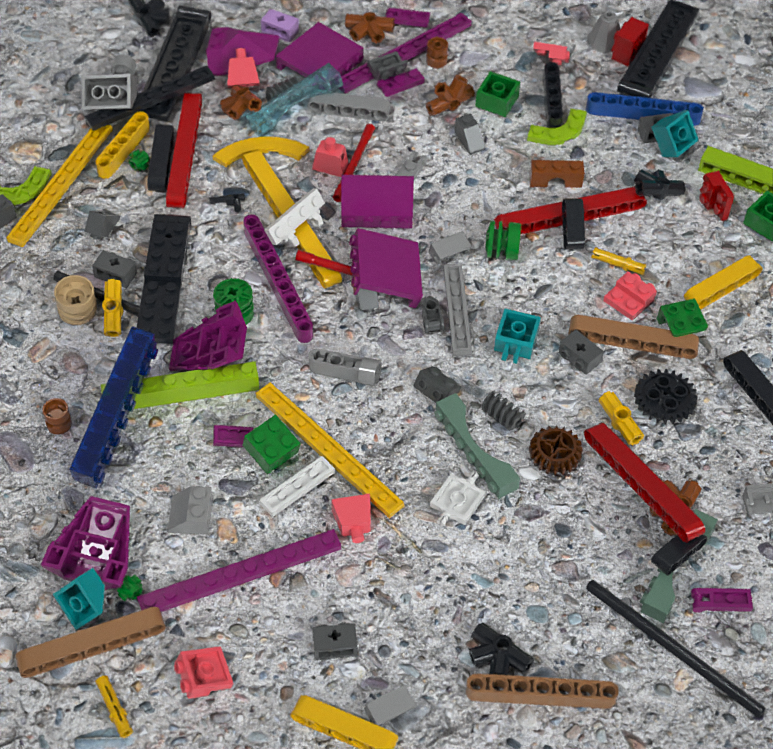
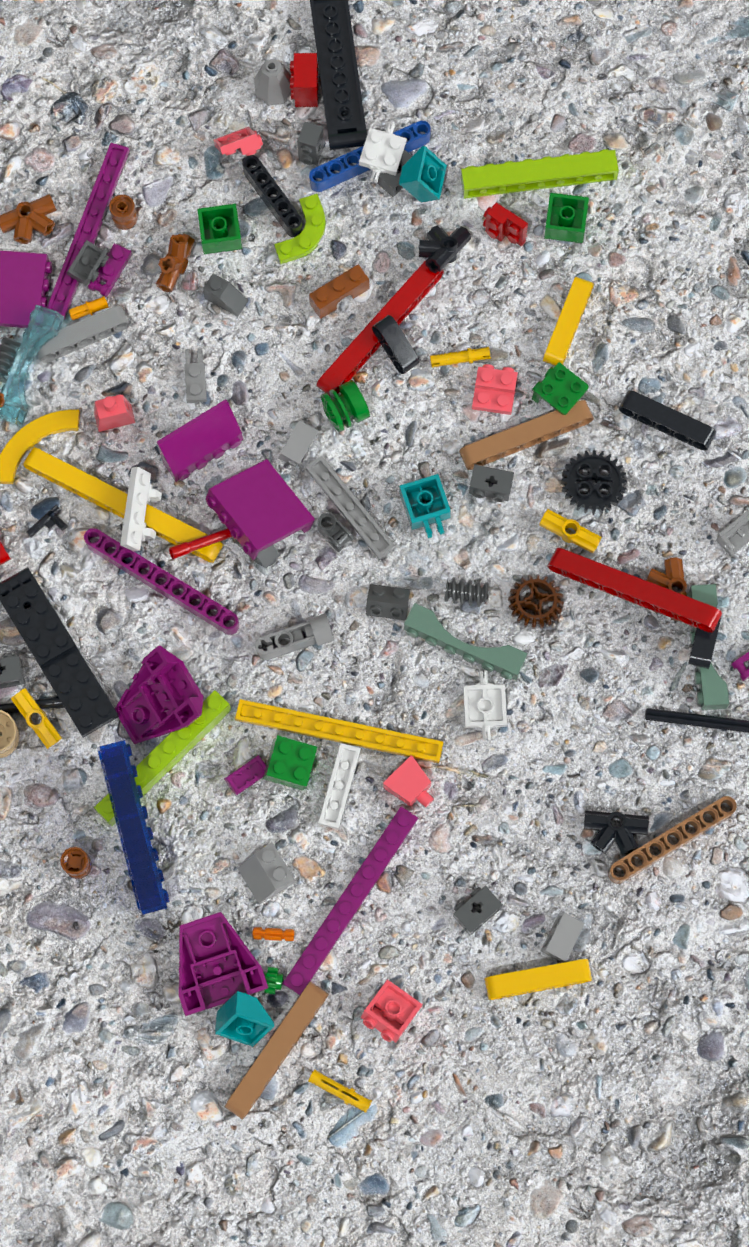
camera: 30 degrees left, 20 degrees up
green wheel [213,278,254,325] -> none
red piece [332,124,375,202] -> none
magenta plate [385,8,430,28] -> none
none -> light orange axle [69,296,109,320]
none -> orange axle [252,927,295,941]
none -> dark grey brick [297,121,324,165]
none -> white plate [359,121,407,183]

